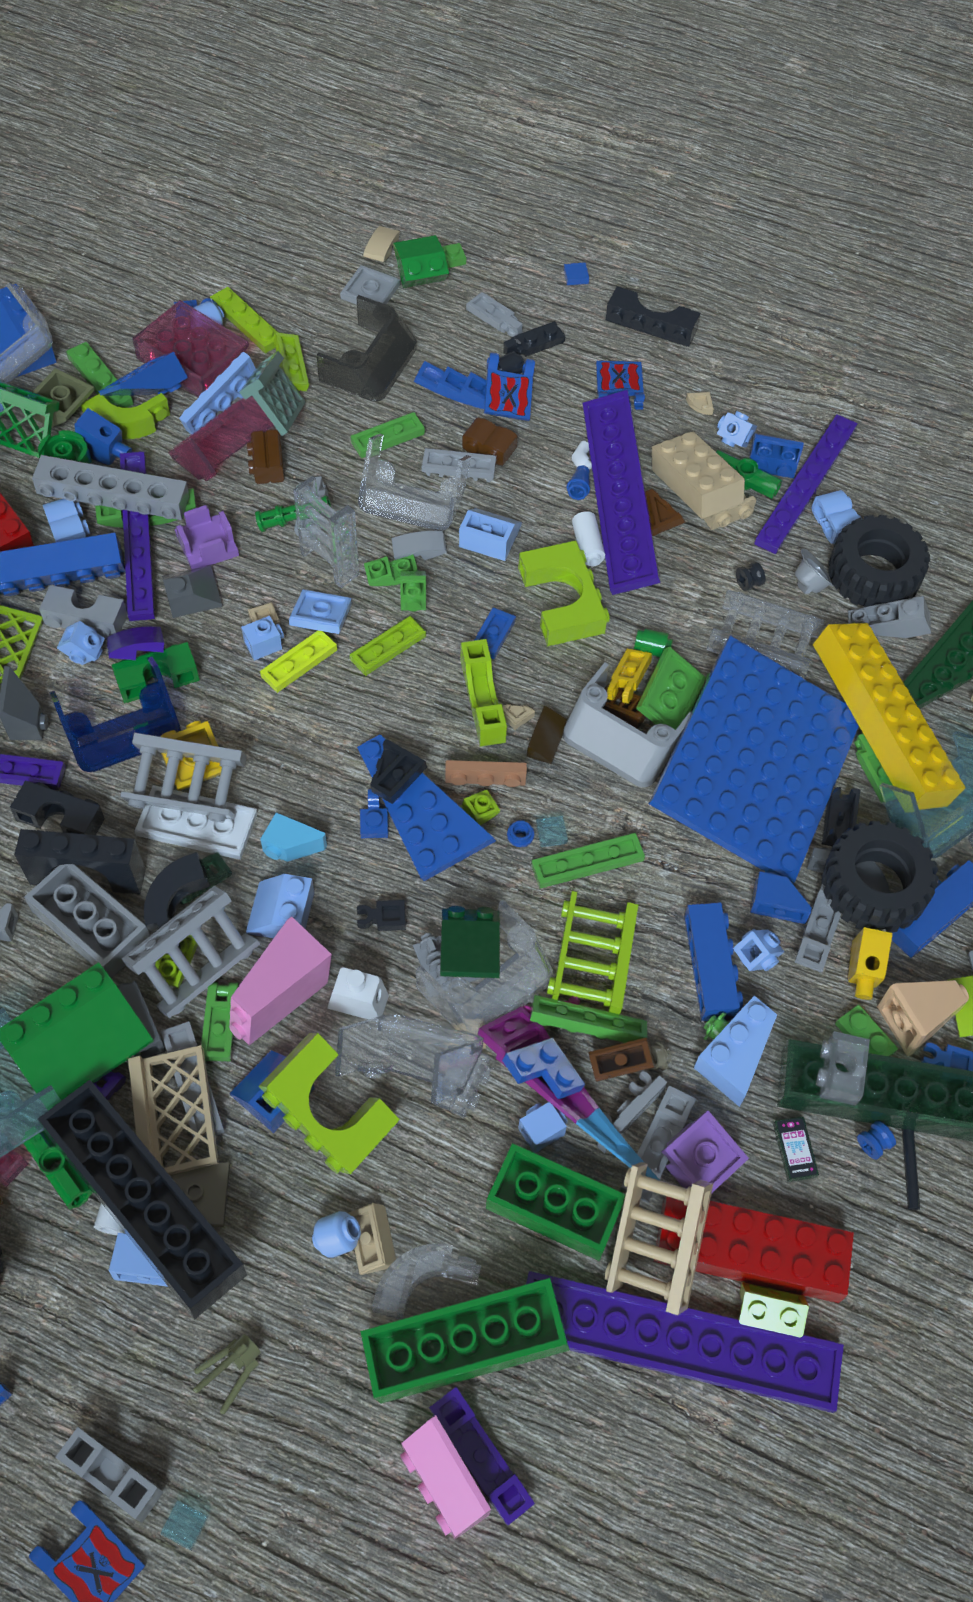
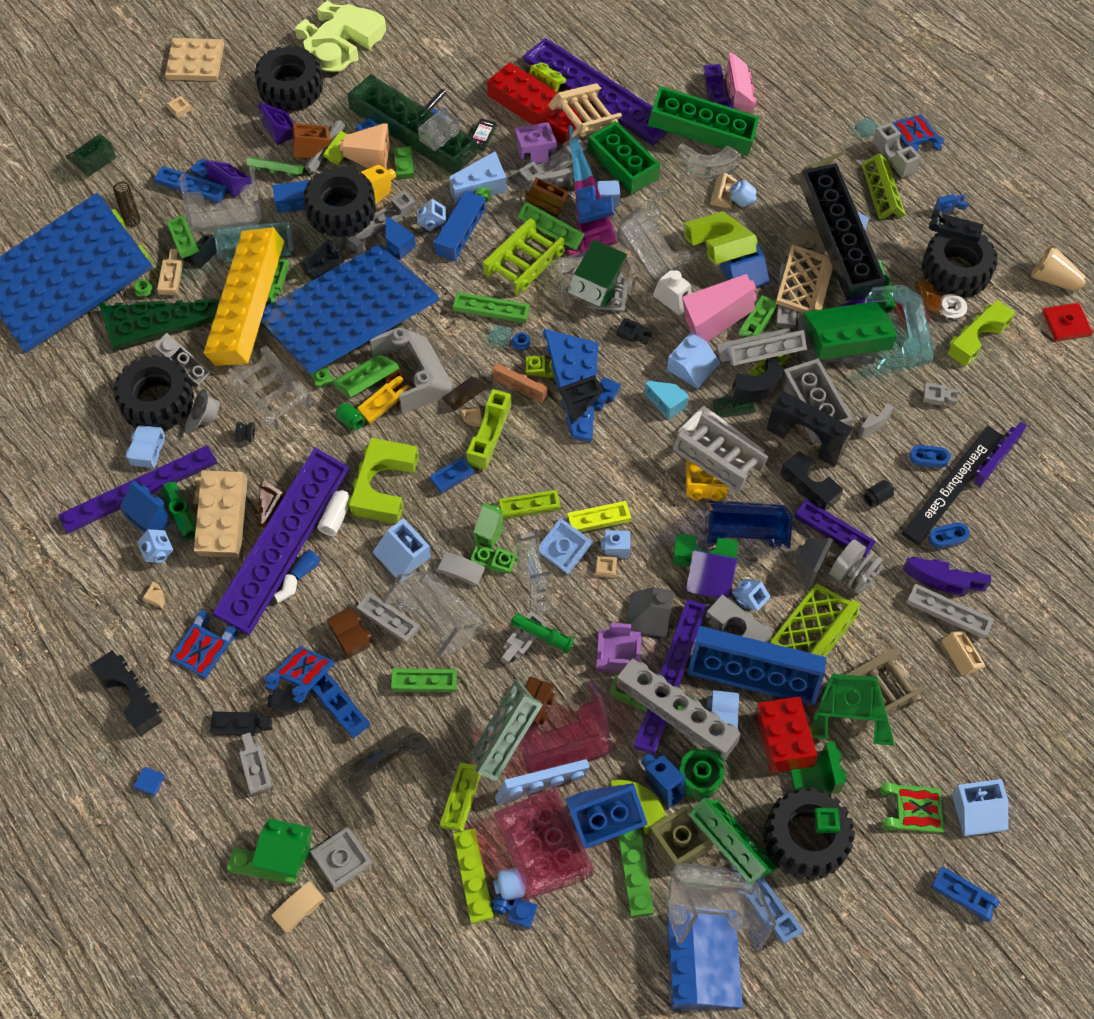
camera: 150 degrees left, 0 degrees up
none -> lime fence [861,153,906,220]

